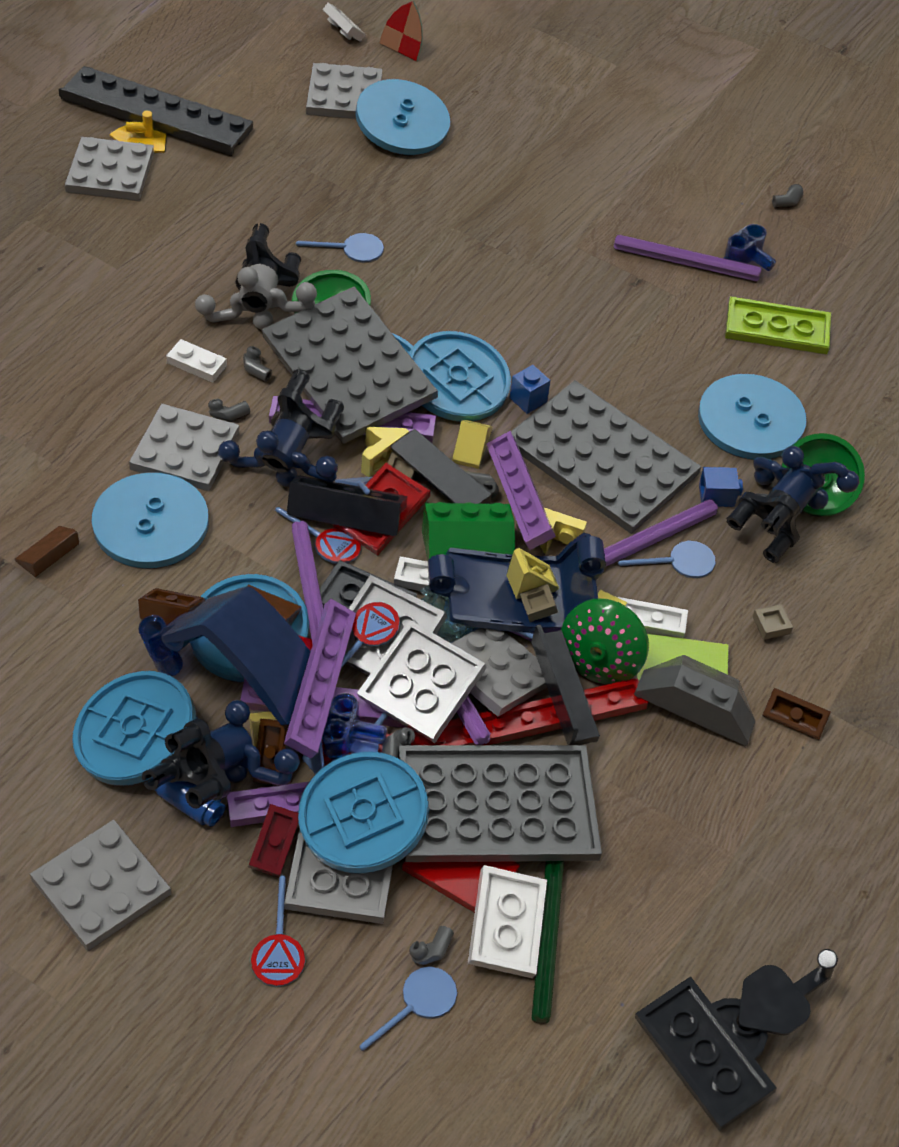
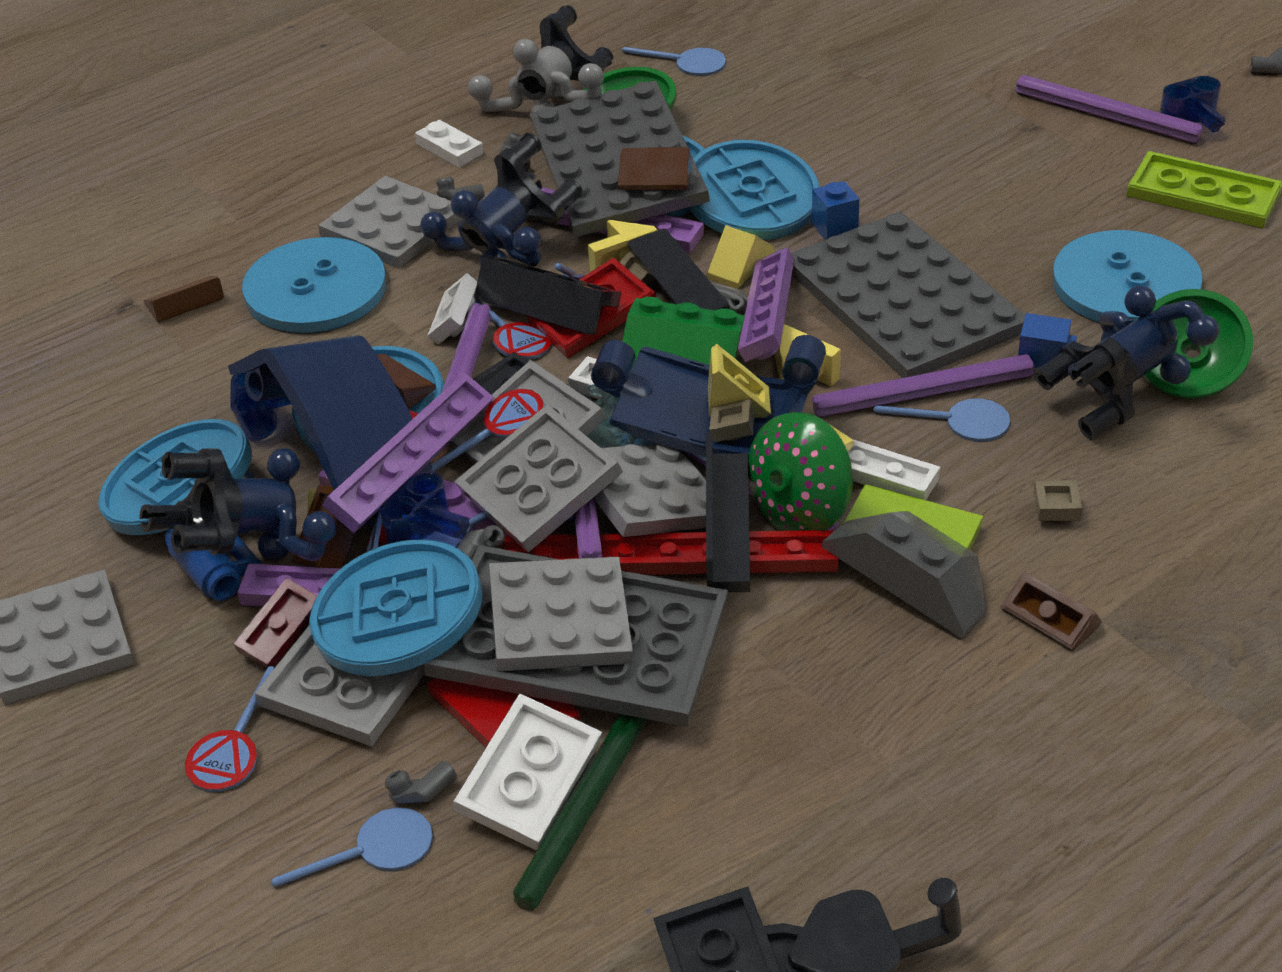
camera: 25 degrees right, 10 degrees down
none -> white plate [427,273,477,345]
none -> light grey plate [489,557,633,671]
none -> reddish brown slope [618,147,692,190]

